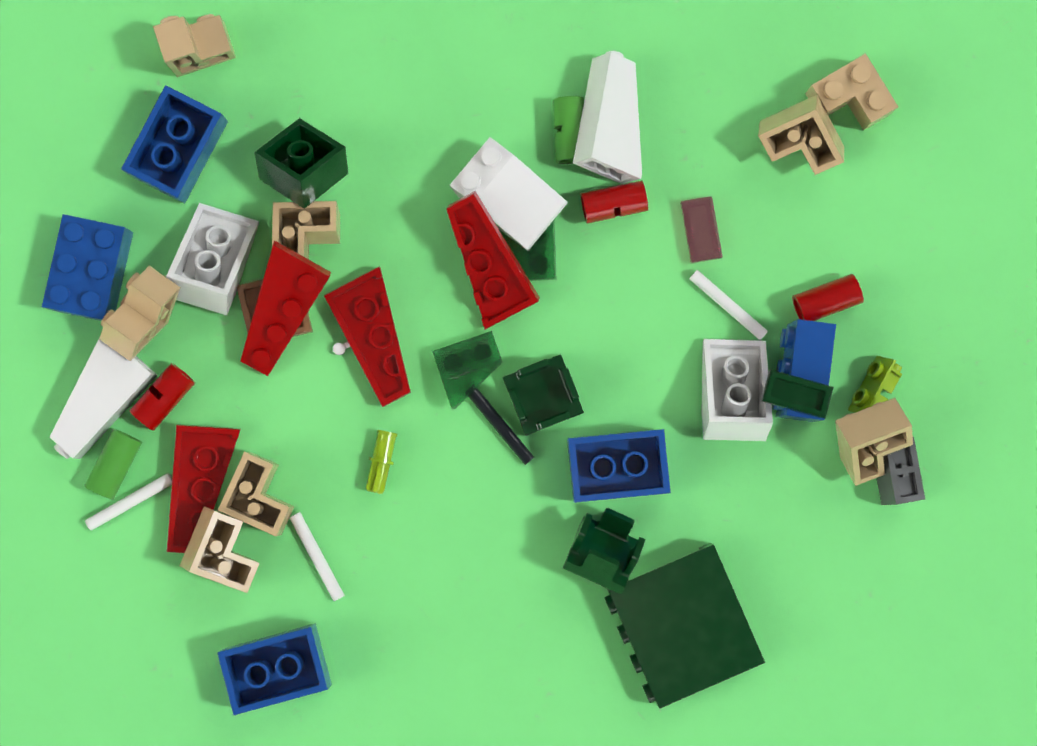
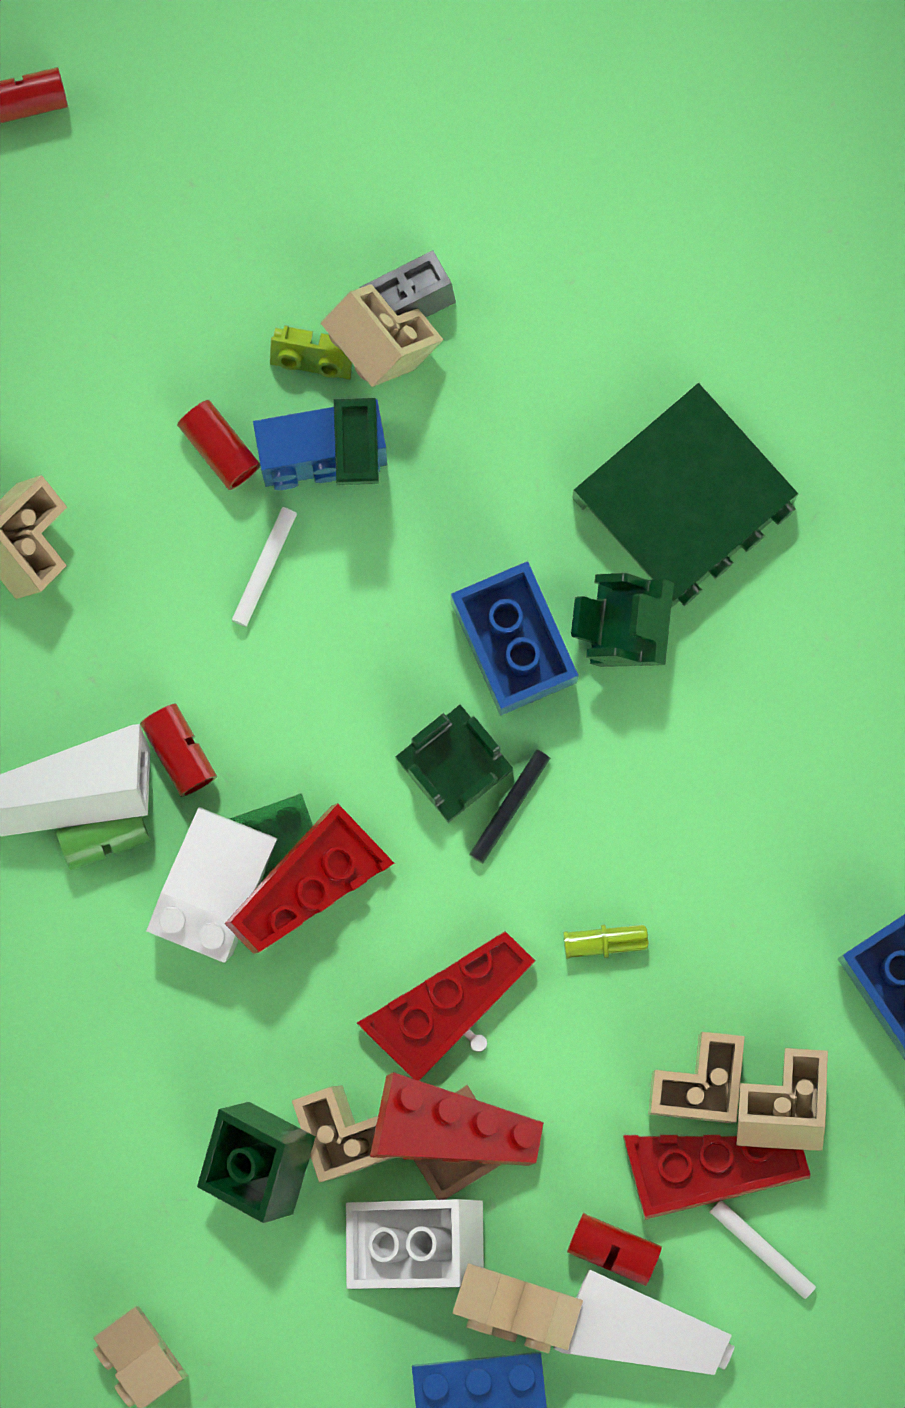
camera: 105 degrees left, 5 degrees down
bright green pin [85,429,142,499] -> none
blue brick [121,85,228,204] -> none
white bar [289,512,345,601] -> none
clear green wing [432,331,503,410] -> none
clear pink tile [680,196,723,264] -> none
white slope [701,339,773,441] -> none

